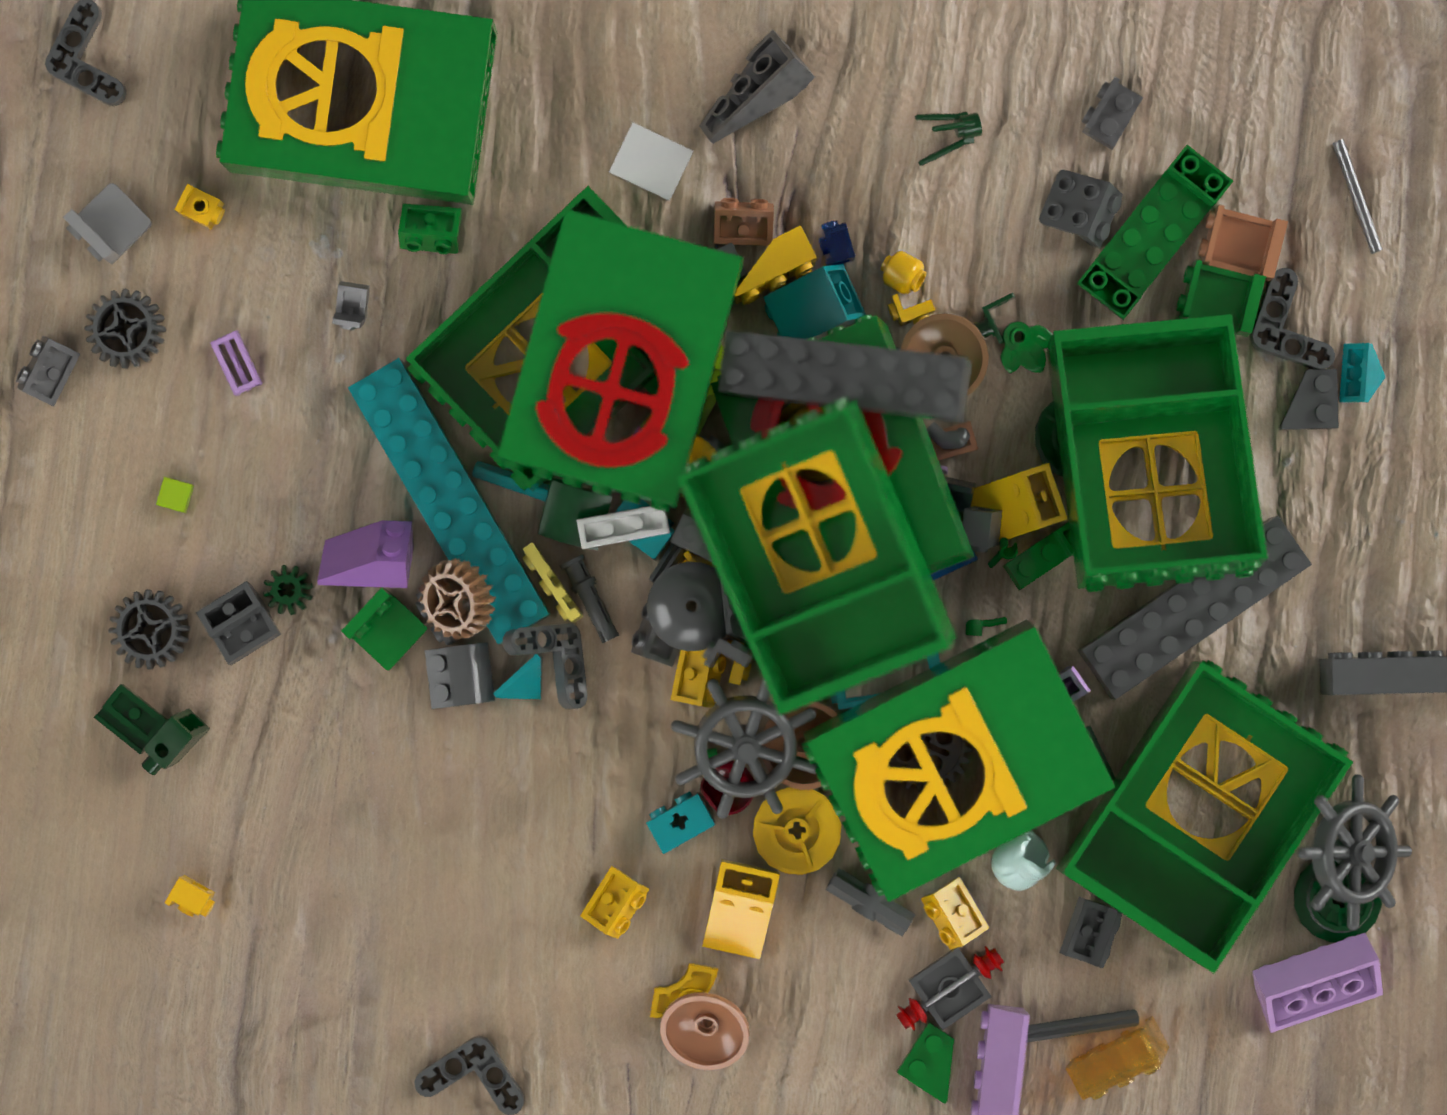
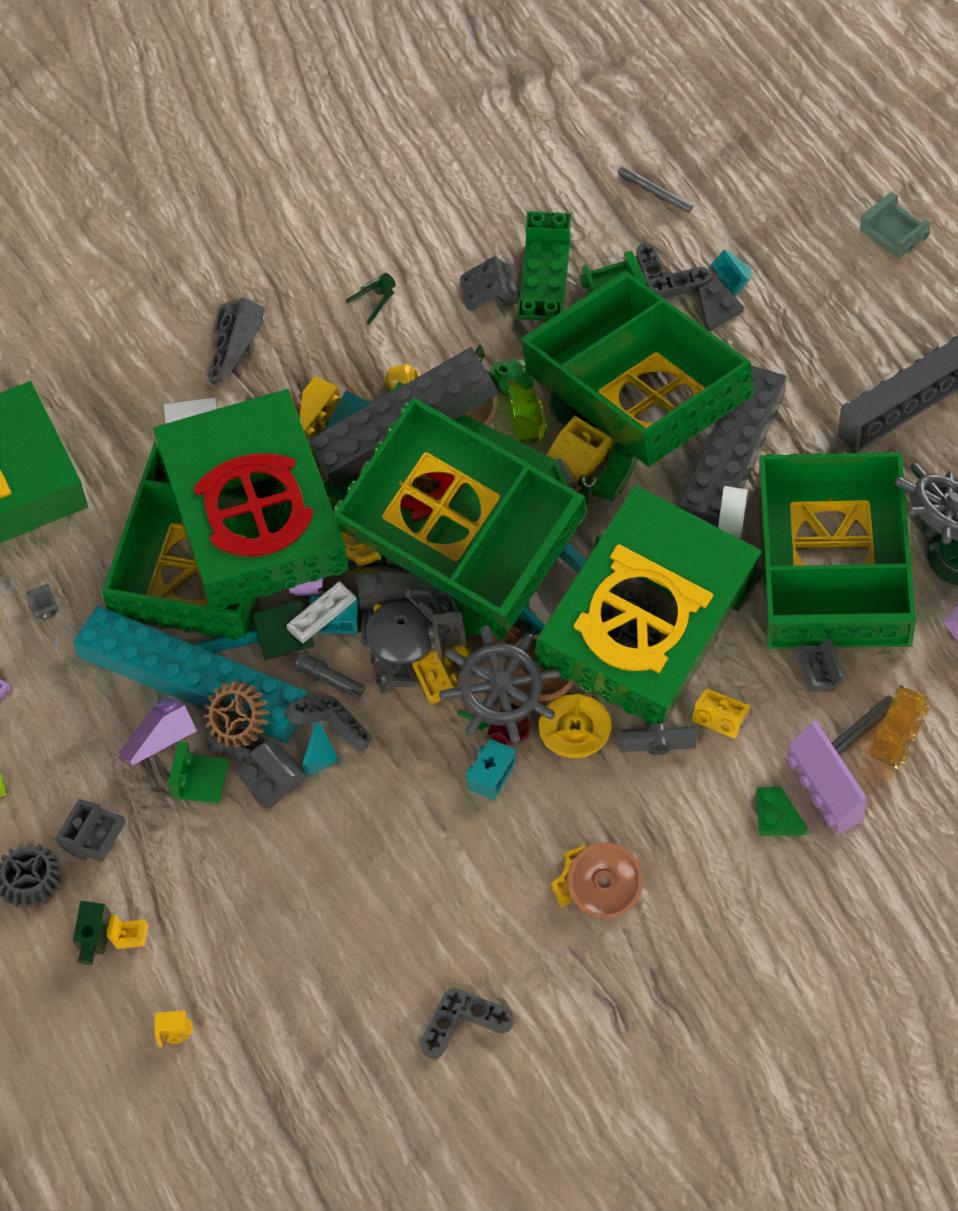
camera: 30 degrees left, 30 degrees down
dark green plate [93,684,168,754] -> none
dark green gear [263,565,314,615] -> none
green bracket [398,203,462,254] -> none
light yellow wing [522,542,584,623] -> none
yellow bracket [580,866,649,939] -> none
yellow slope [702,859,780,959] -> none
clear blue brick [818,220,855,266] -> none
dark grey plate [896,946,1004,1031] -> none
light aqua hair [991,830,1056,891] -> none
flat silver bracket [1081,77,1143,150] -> none
nougat panel [1198,204,1288,282] -> none
none -> yellow bracket [106,915,149,949]
none -> clear neon green slope [508,380,548,444]
none -> white tile [718,486,748,540]

